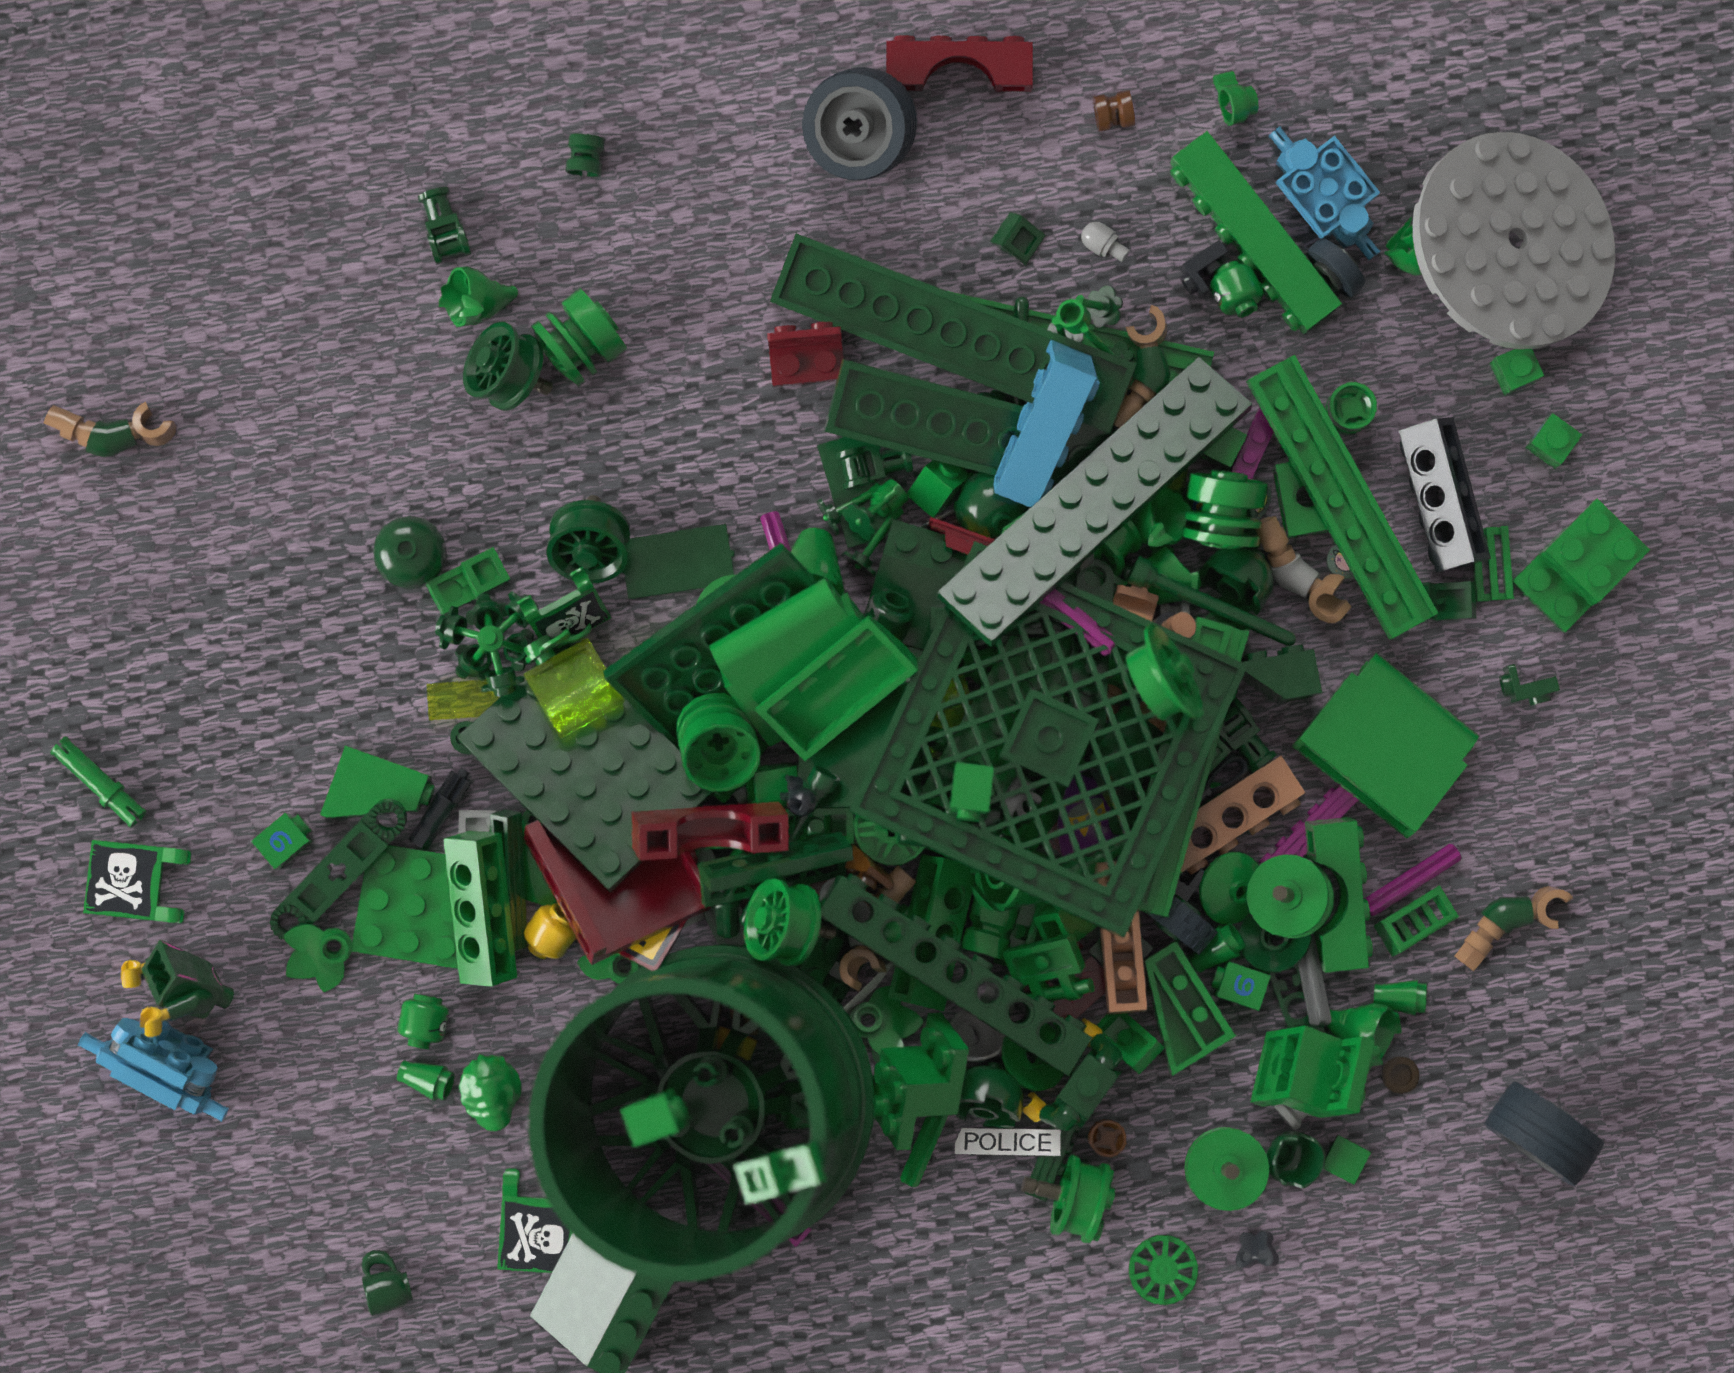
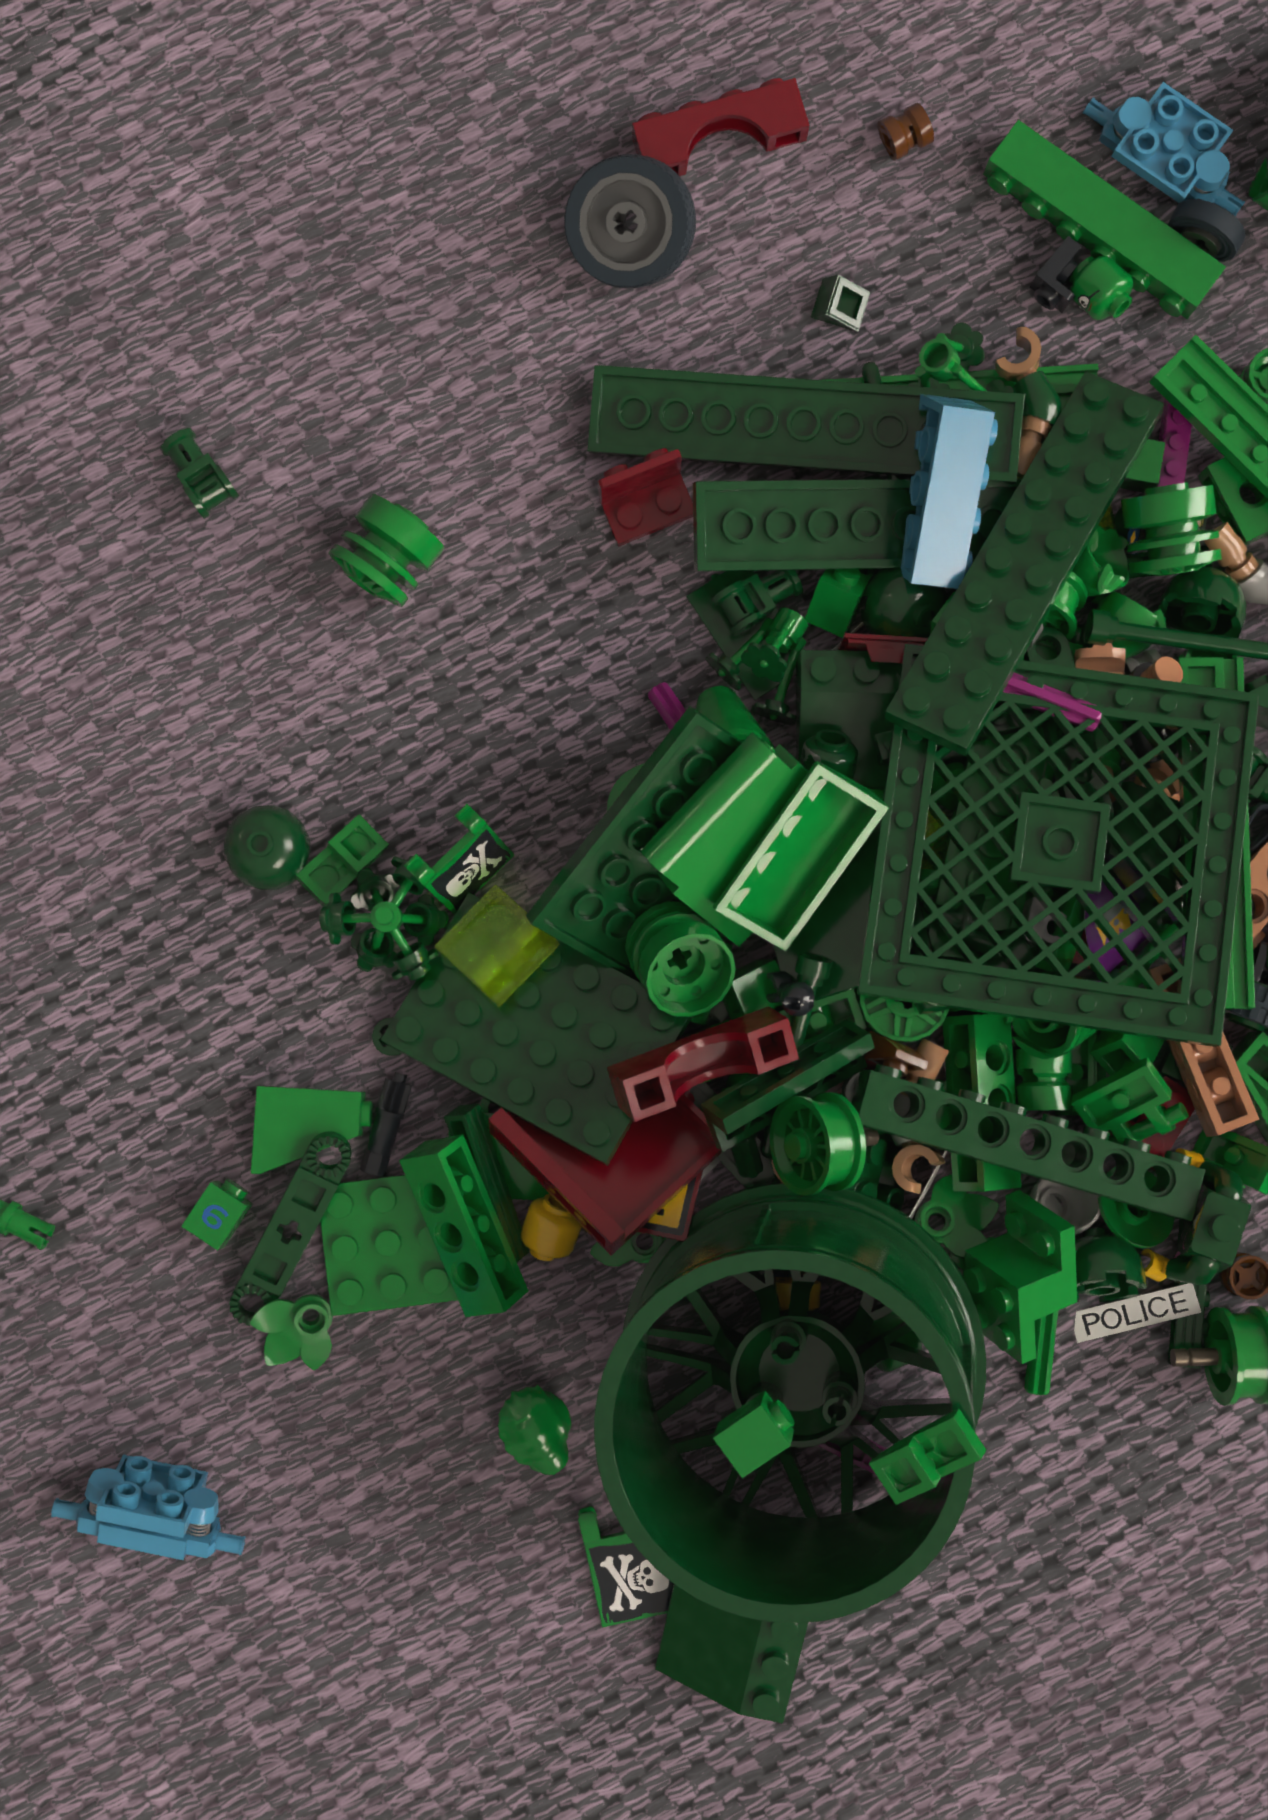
camera: 15 degrees left, 0 degrees up
flag [83,840,192,923] -> none
dark green torso [121,940,234,1037] -> none
dark green piece [361,1250,413,1316] -> none
green head [397,993,449,1049] -> none
green cone [397,1060,455,1101] -> none
clear neon green tile [426,680,501,721] -> none
green hat [438,266,518,327] -> none
light grey tile [458,810,497,834] -> none
dark green wheel [463,322,553,411] -> none
green plate [523,623,592,667] -> none
dark green wheel [546,495,631,584] -> none
dark green wheel [565,133,605,177] -> none
dark green piece [621,524,734,600] -> none
green brick [949,762,994,821] -> none
light grey cylinder [1081,222,1130,262] -> none
green wheel [1126,624,1204,720] -> none
green piece [1213,71,1259,126] -> none

